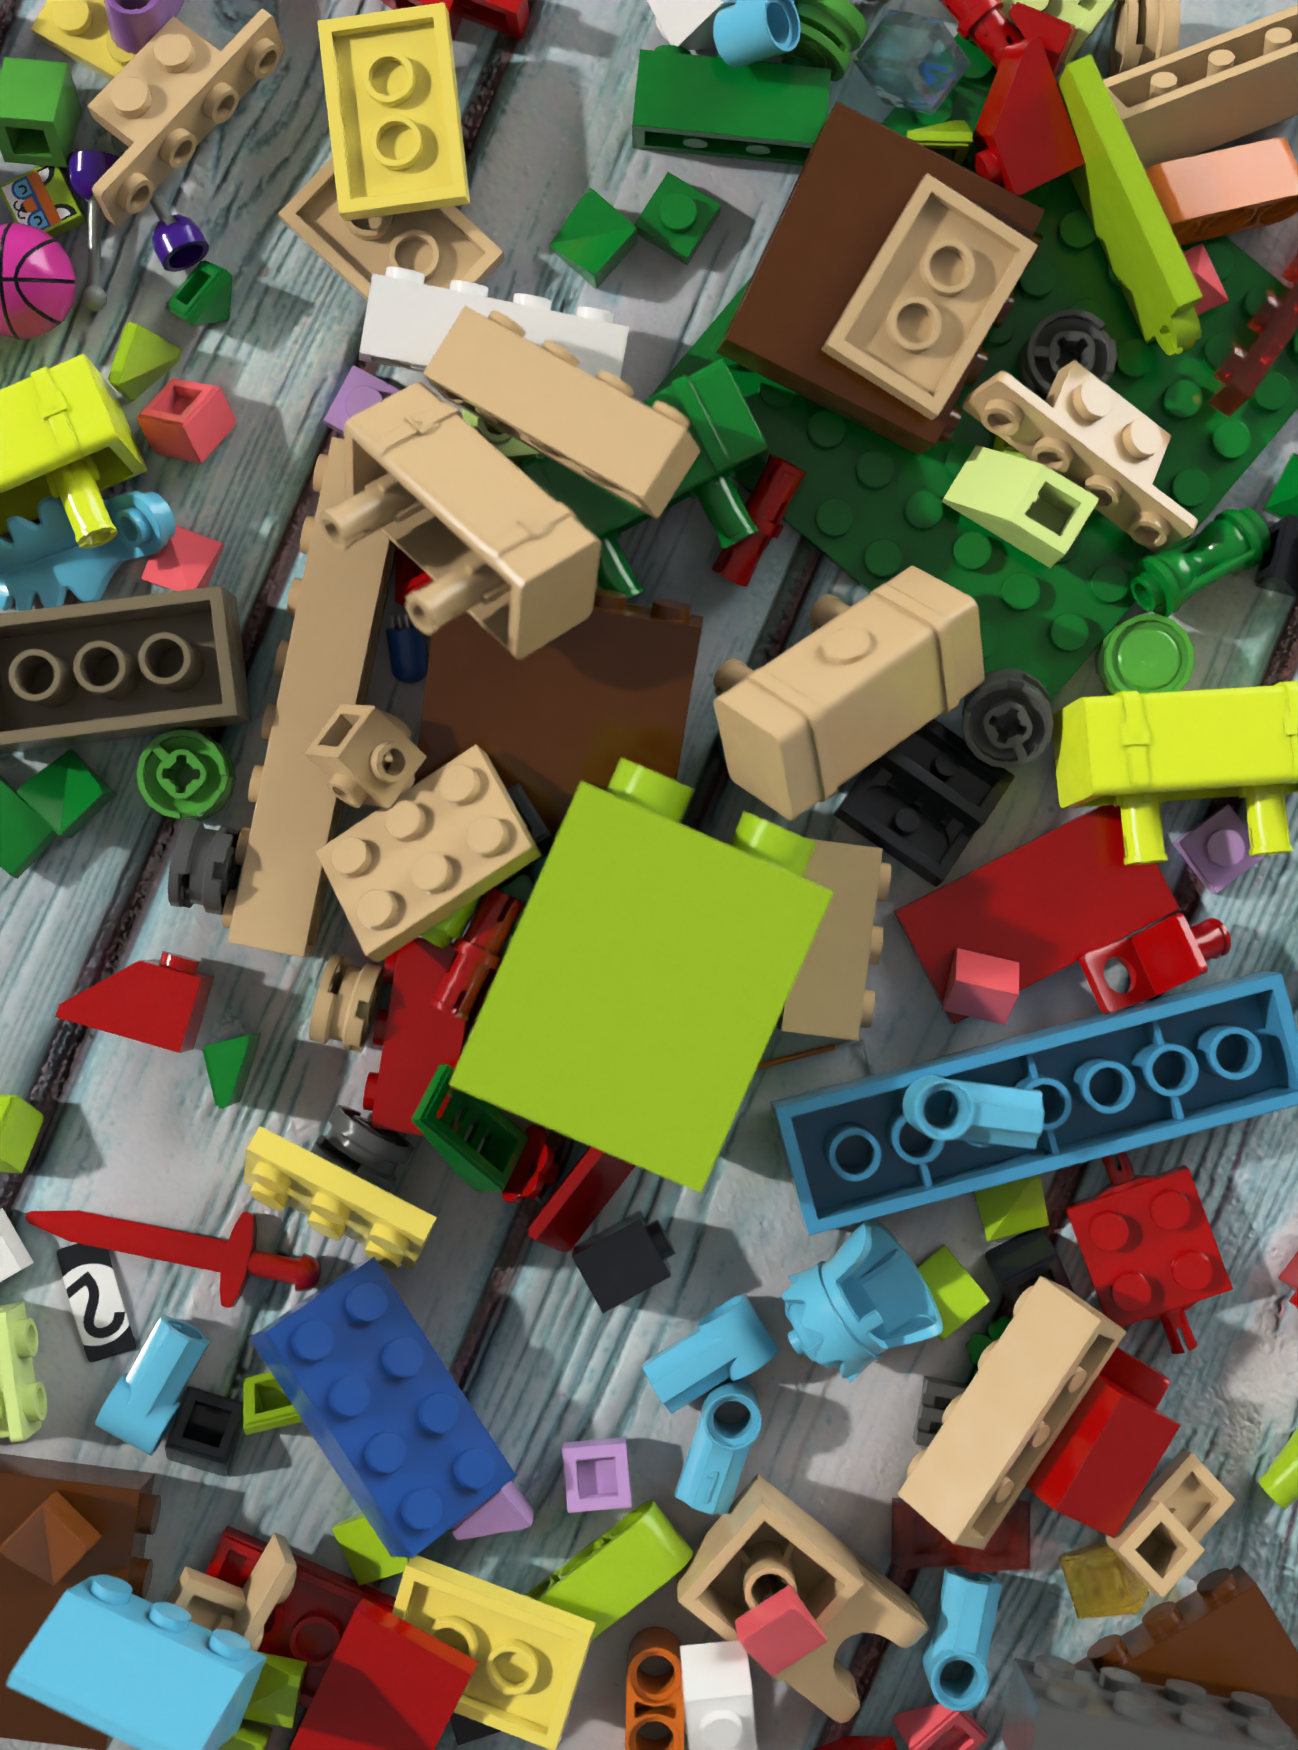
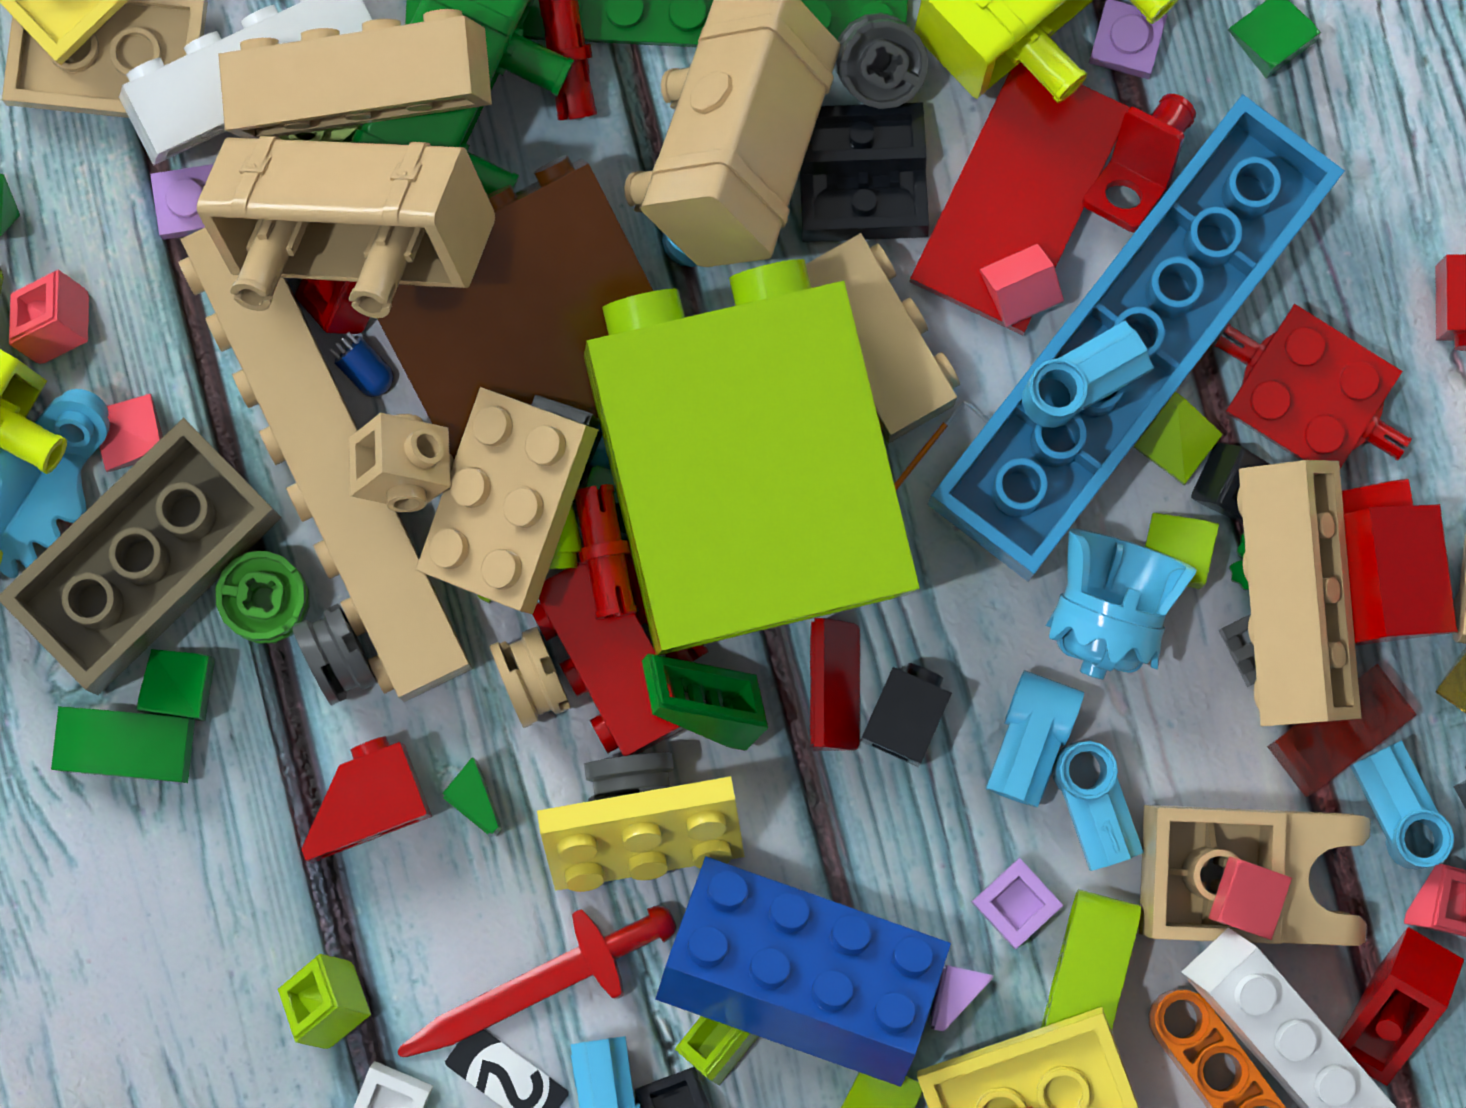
camera: 35 degrees left, 5 degrees down
red plant [502,1125,559,1204] -> none

